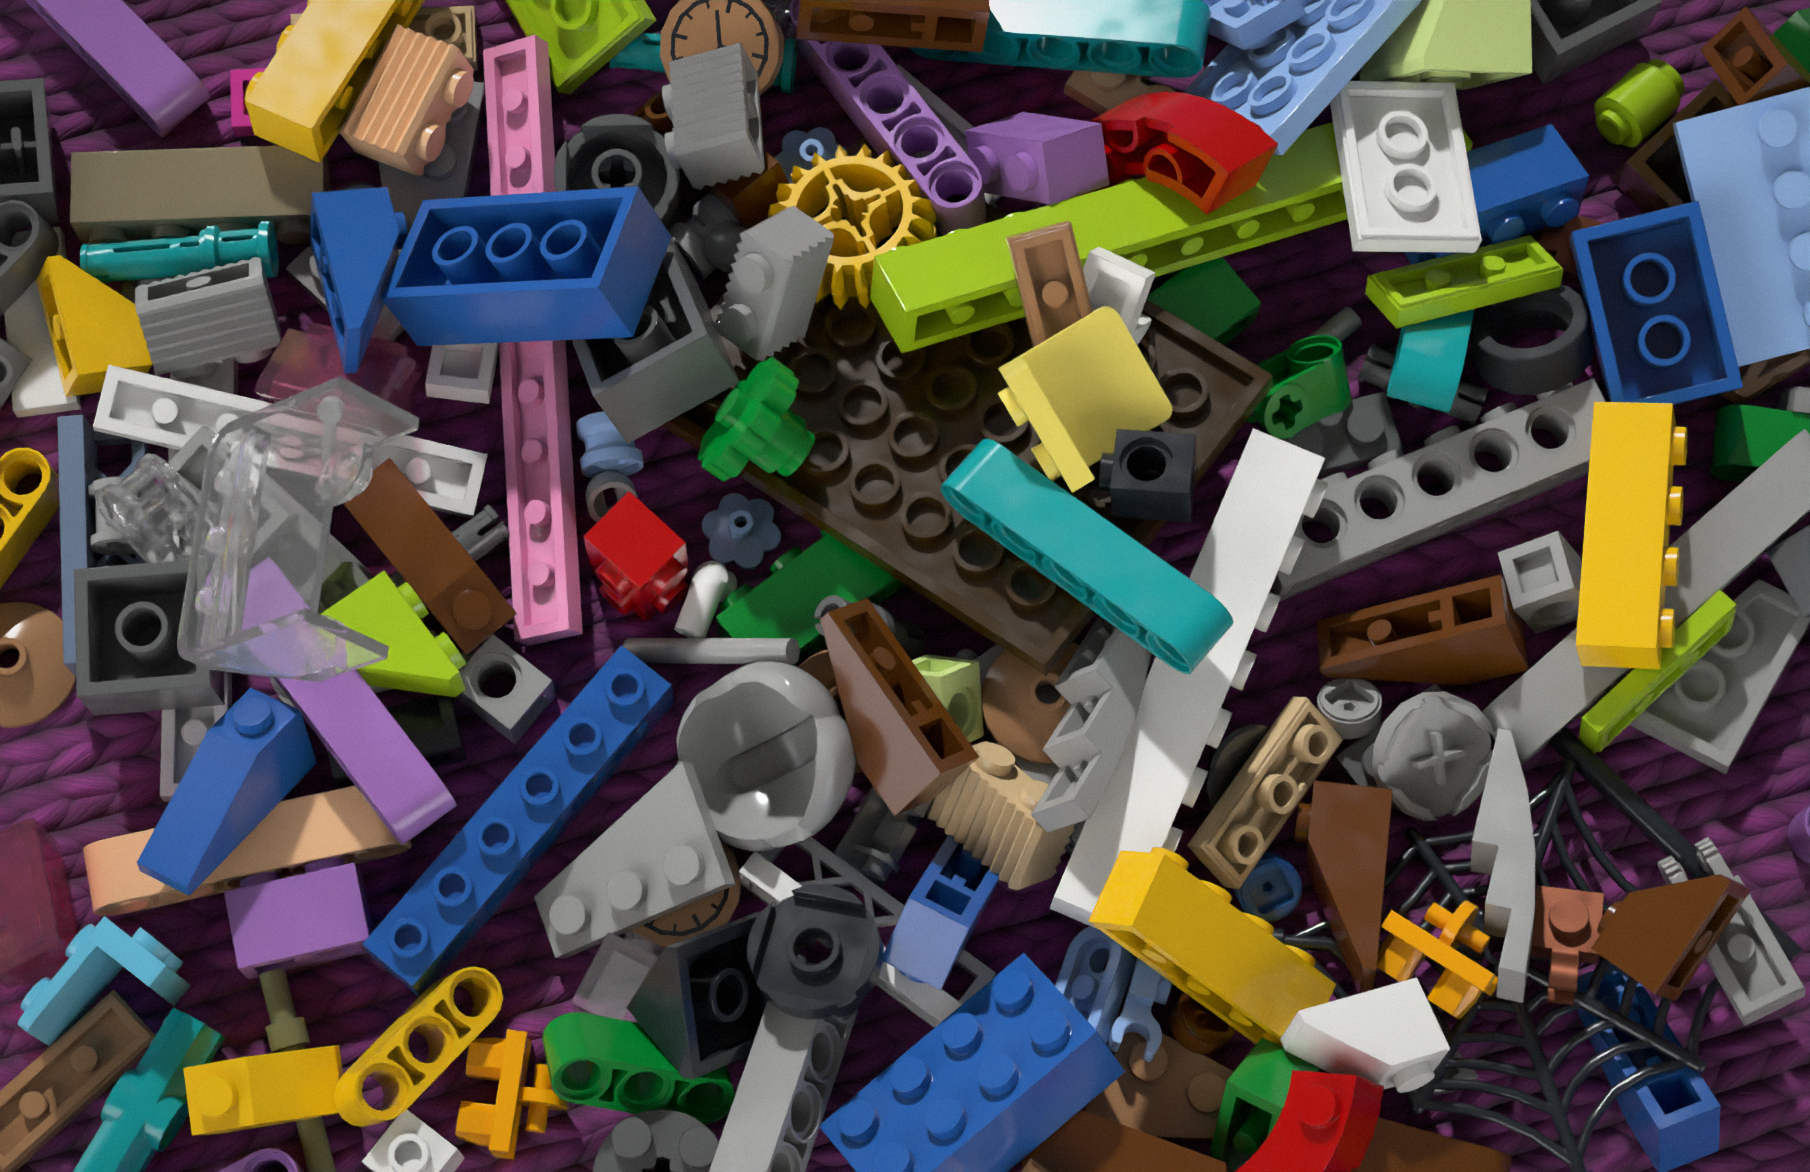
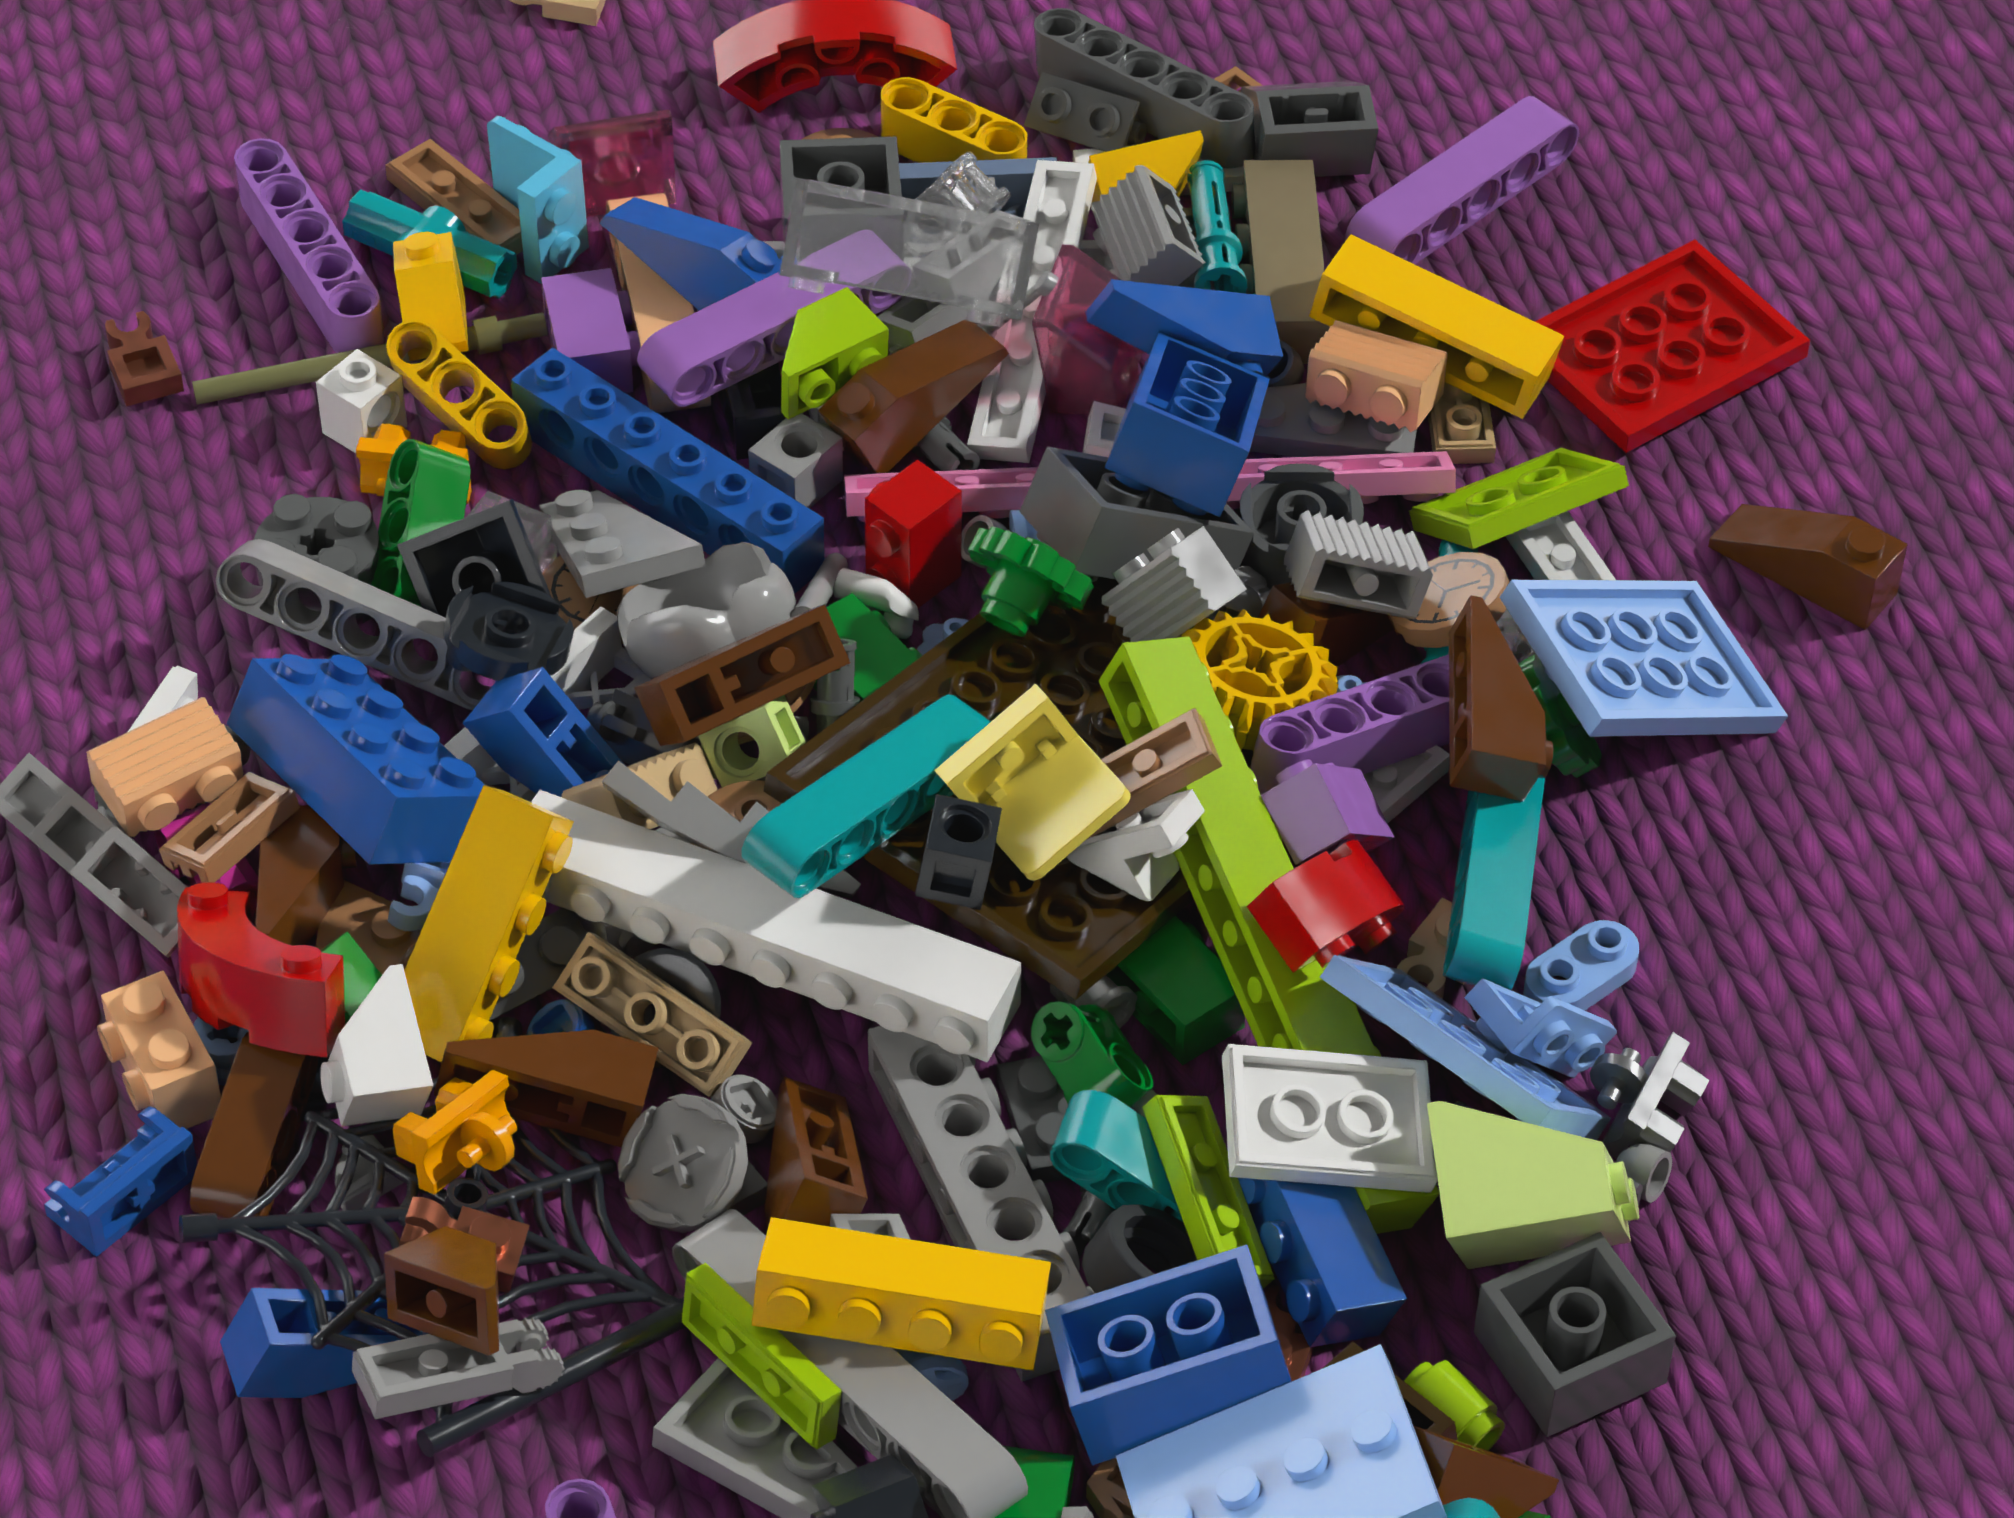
camera: 95 degrees right, 25 degrees down
light grey slope [1471,728,1535,1003] -> none

